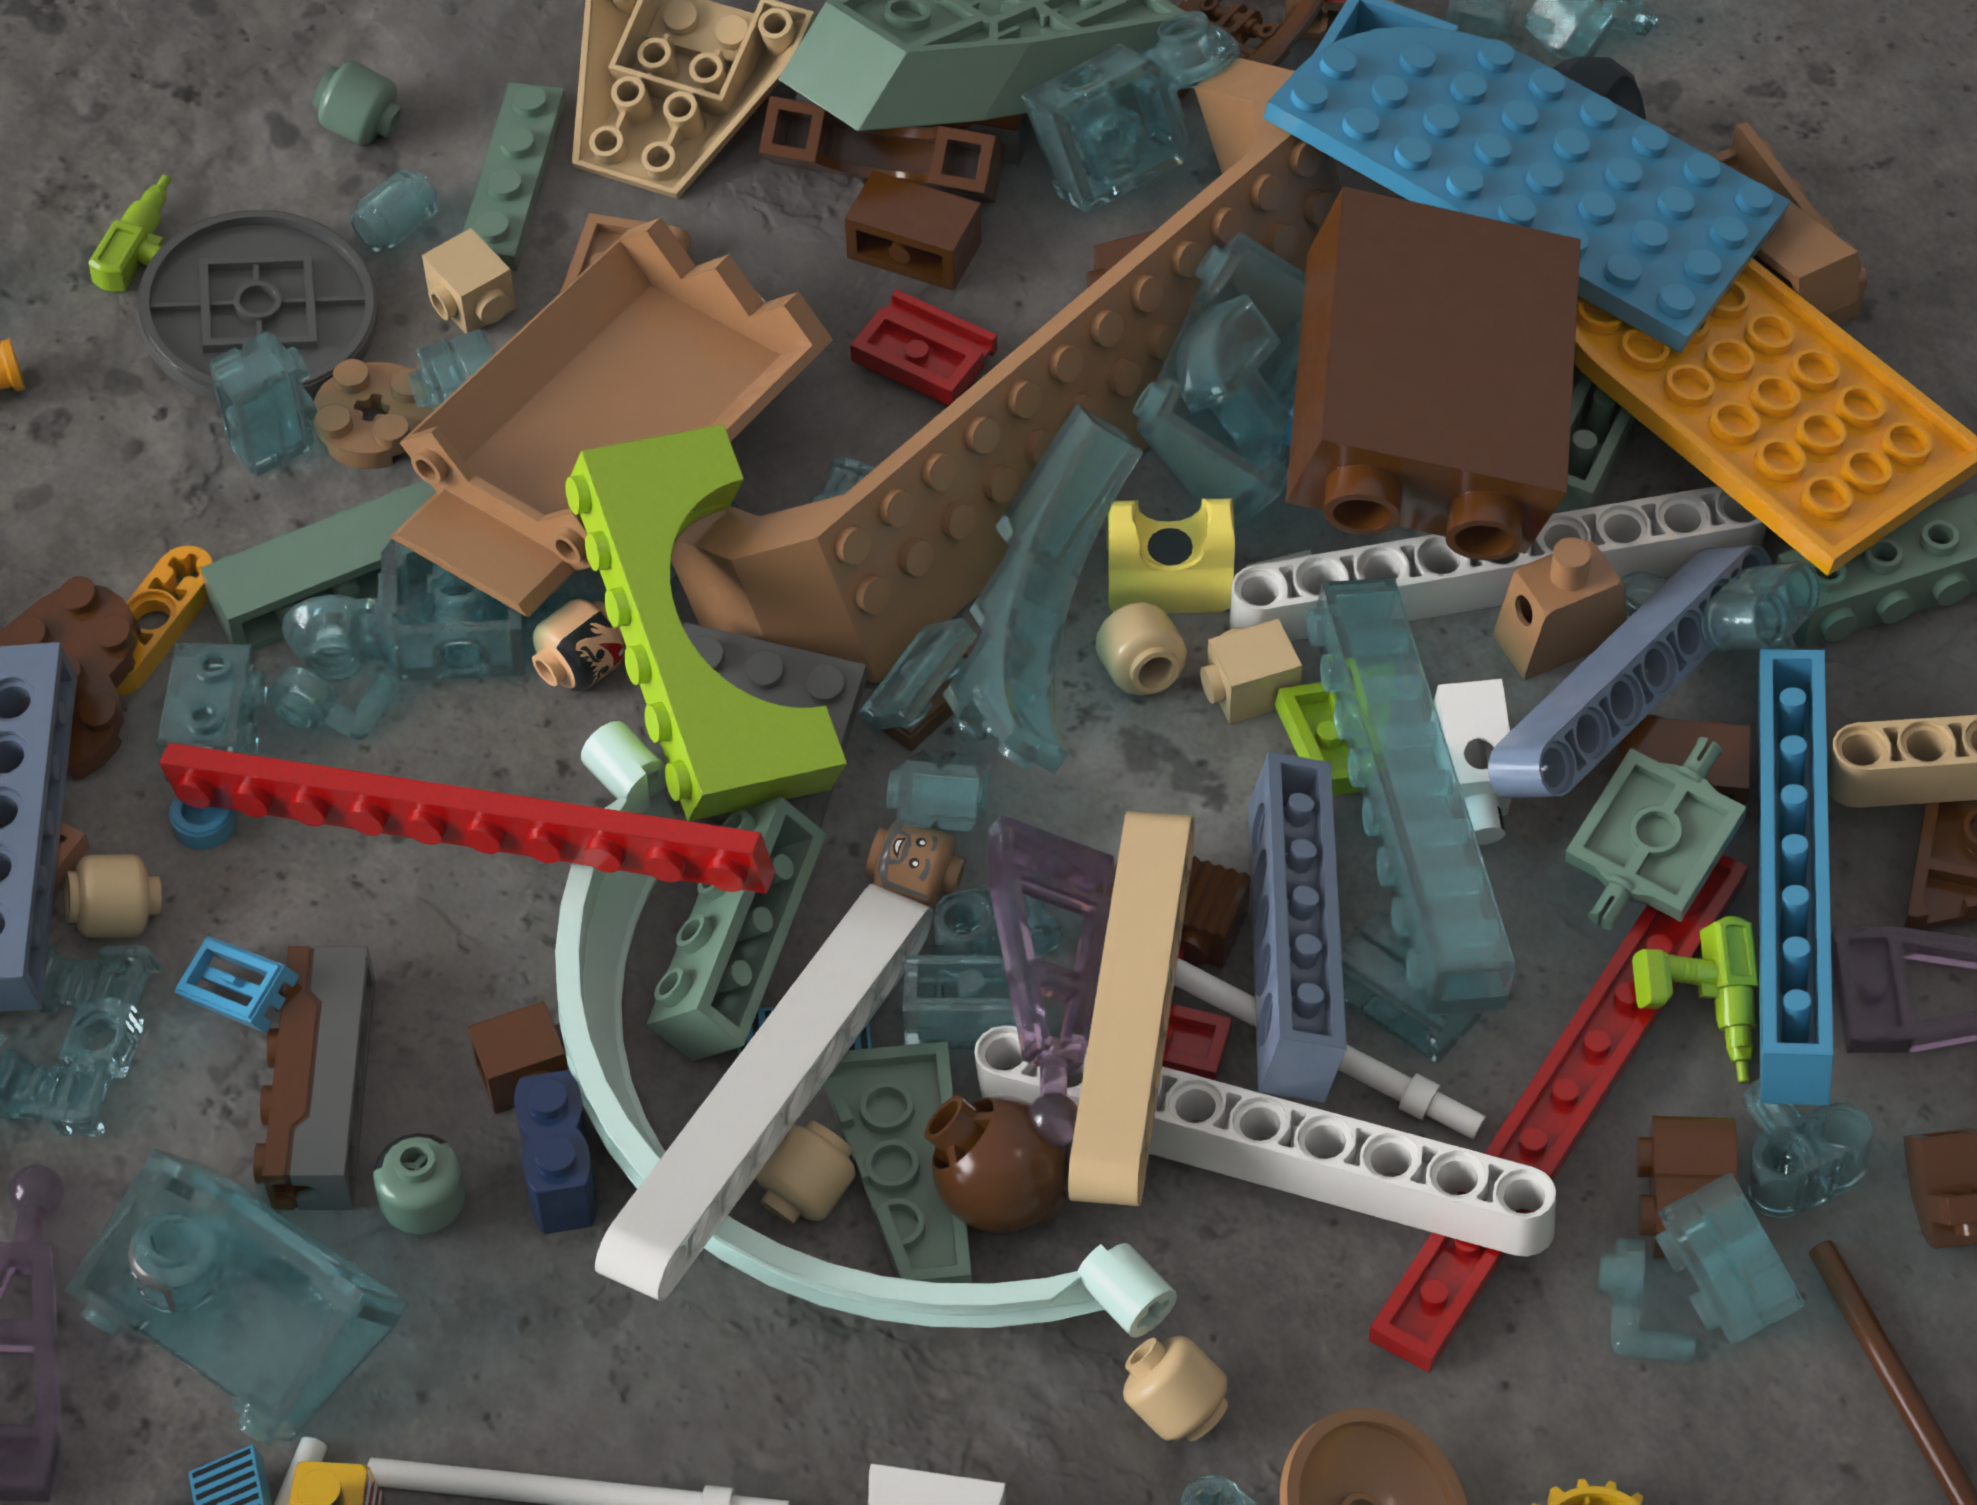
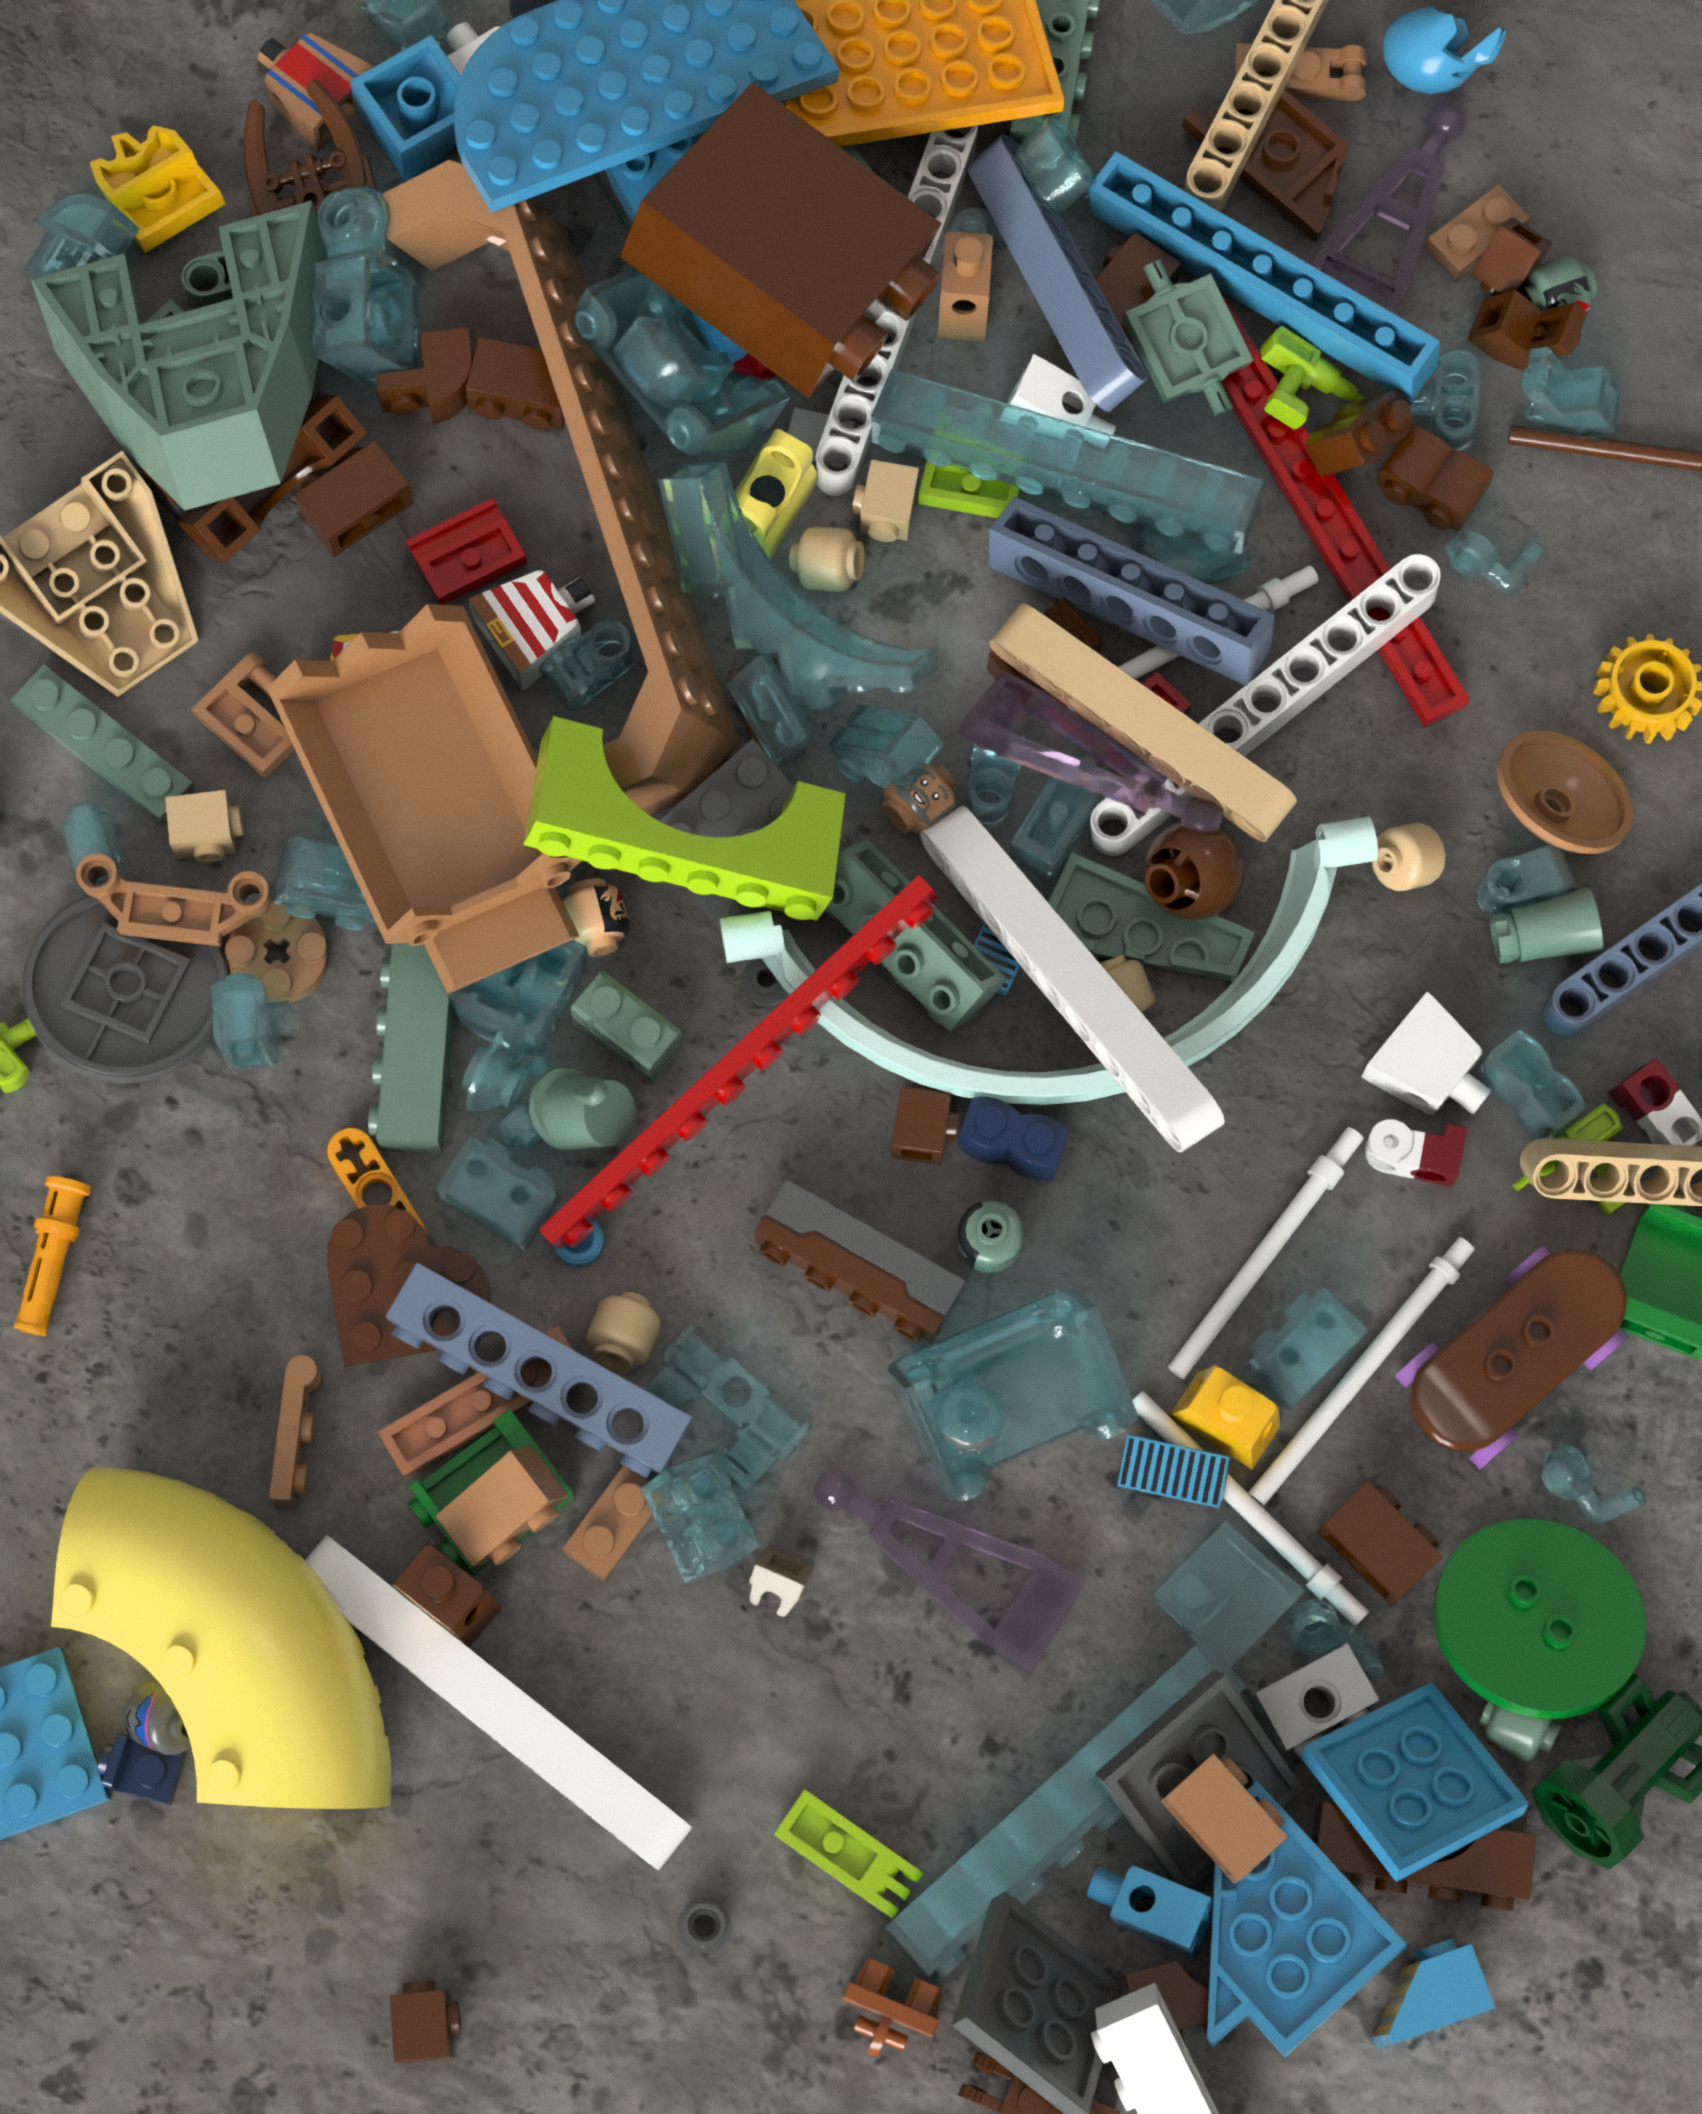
camera: 65 degrees left, 20 degrees up
dark azure tile [174,936,300,1033] -> none
clear light blue brick [1655,1173,1806,1344] -> none
none -> medium nougat plate [76,853,271,947]
none -> reddish brown brick [376,327,473,424]
none -> torso [469,570,595,691]
none -> sand green hat [529,1068,636,1151]
none -> sand green brick [570,971,683,1084]
none -> reddish brown brick [1305,390,1414,476]
none -> clear light blue brick [1522,347,1622,435]

